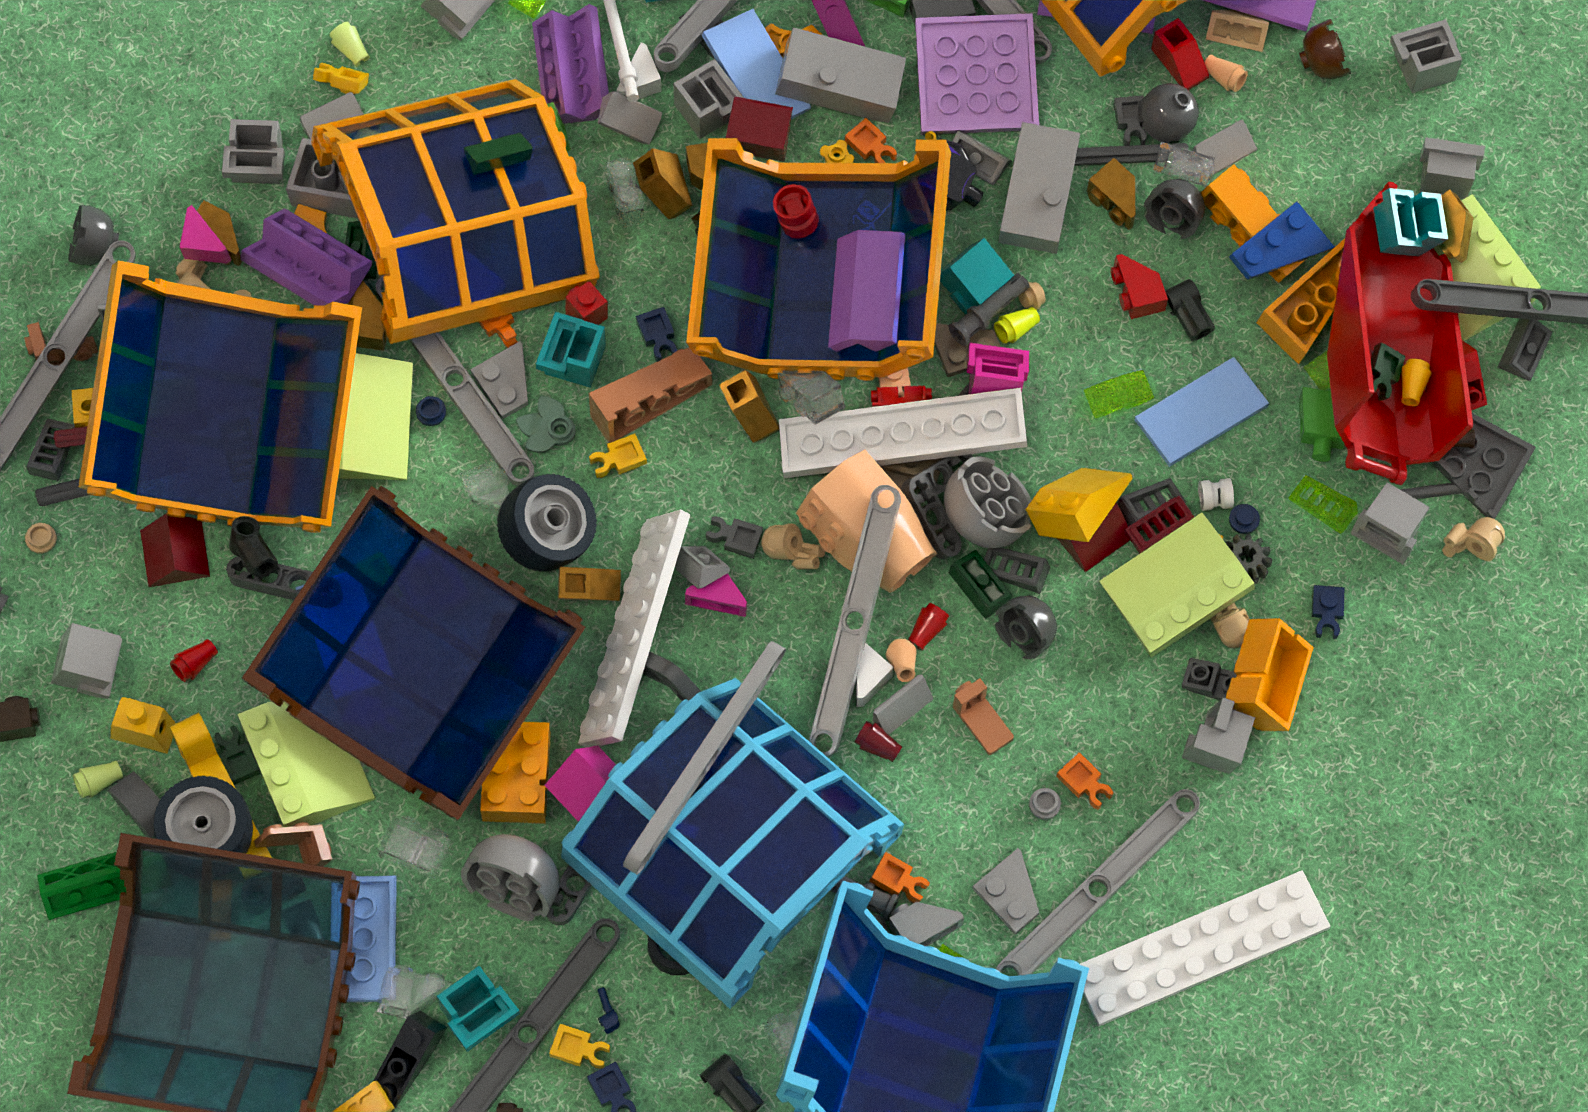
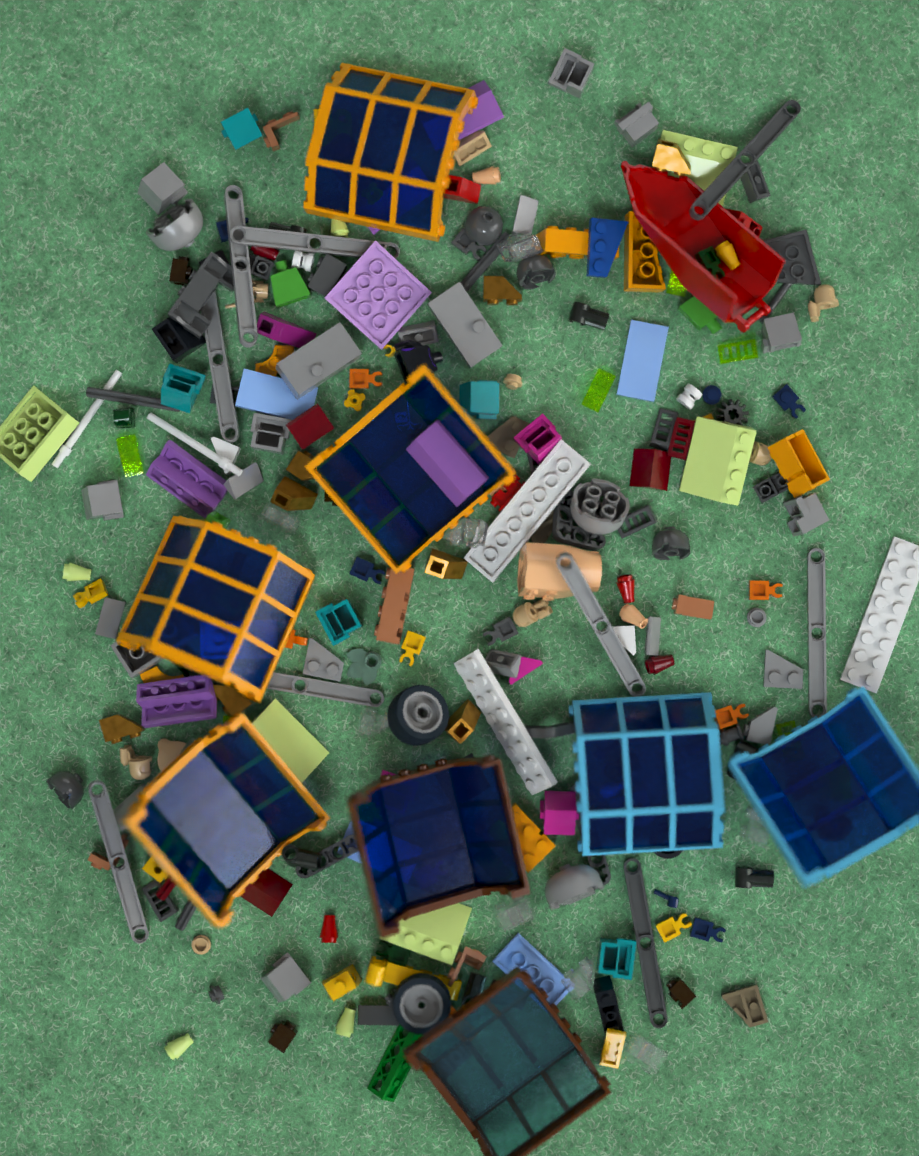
camera: 40 degrees left, 20 degrees up
dark pink slope [179,205,231,264] -> none
light grey plate [222,119,285,184] -> none
dark blue plate [416,396,446,426] -> none
dark green slope [463,132,533,175] -> none
red brick [565,281,608,325] -> none
light grey beam [623,641,786,875] -> none
red wheel [773,184,819,239] -> none
dark grey pin [948,273,1029,346] -> none
dark green slope [948,550,1013,619] -> none
neon yellow cone [994,307,1040,344] -> none
yellow slope [1025,468,1133,542] -> none
red slope [1110,254,1168,319] -> none
reddish brown cylinder [1299,19,1351,80] -> none
teal plate [1373,188,1448,256] -> none

